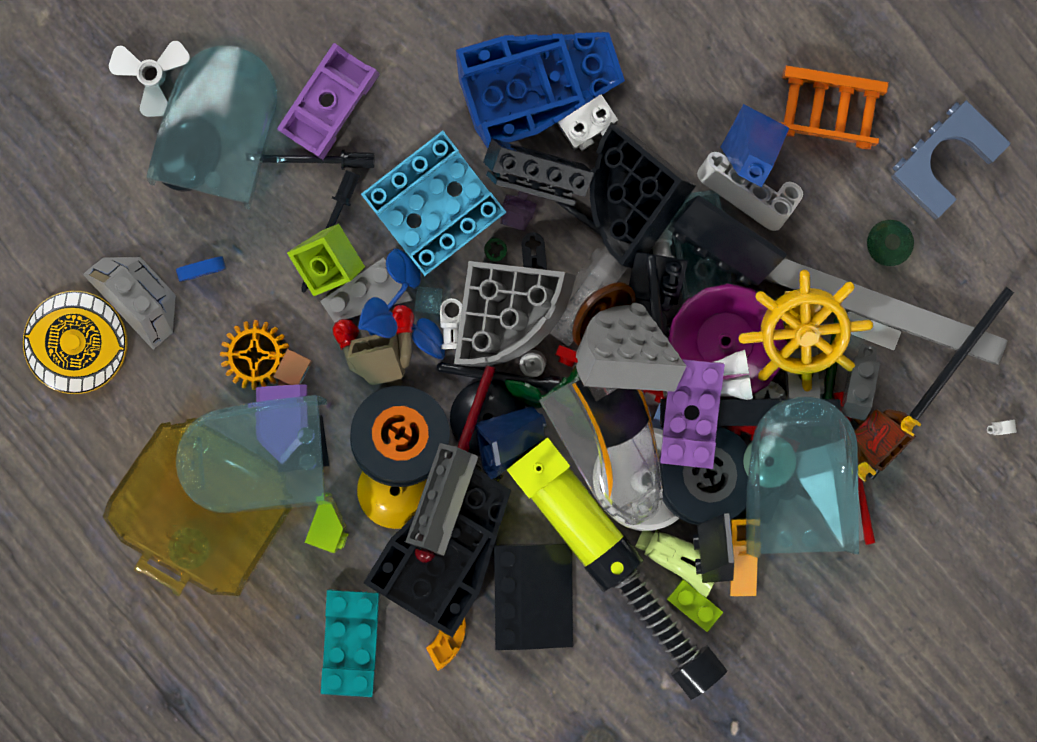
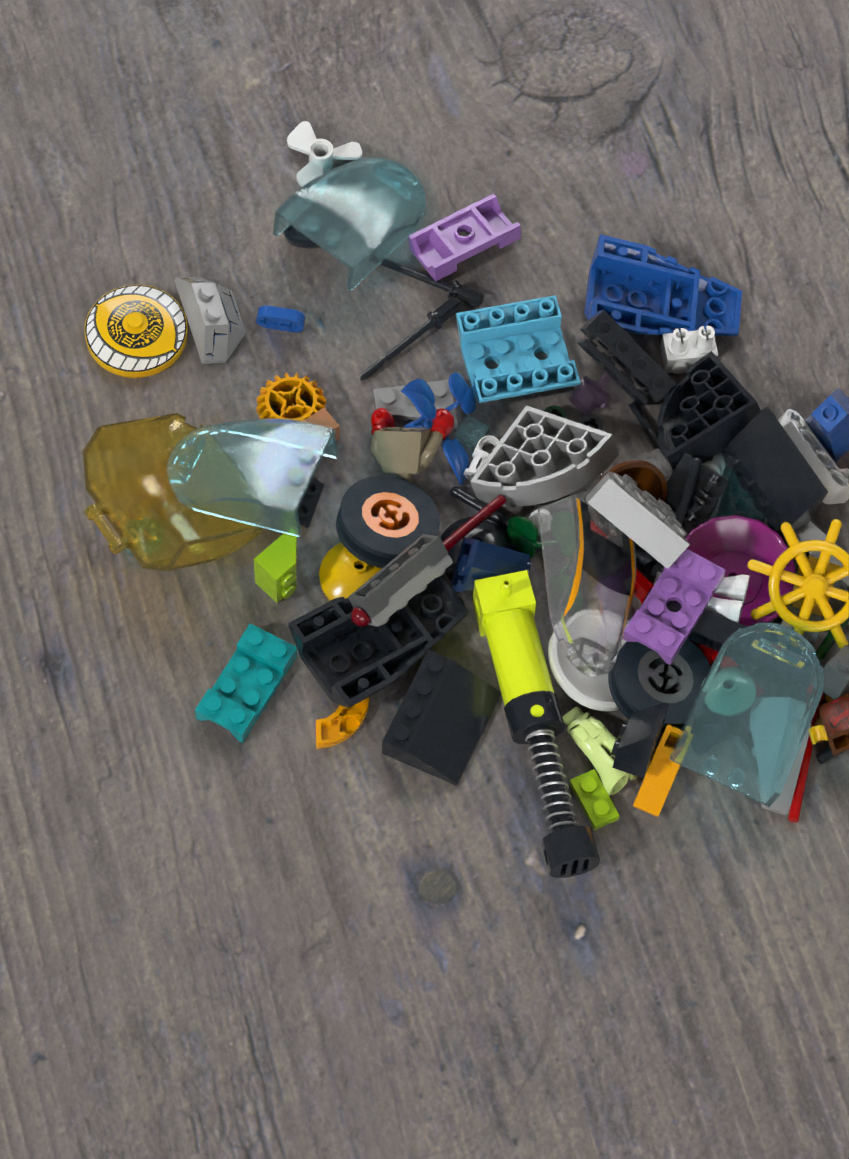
camera: 20 degrees right, 25 degrees down
lime slope [287,223,365,296] -> none

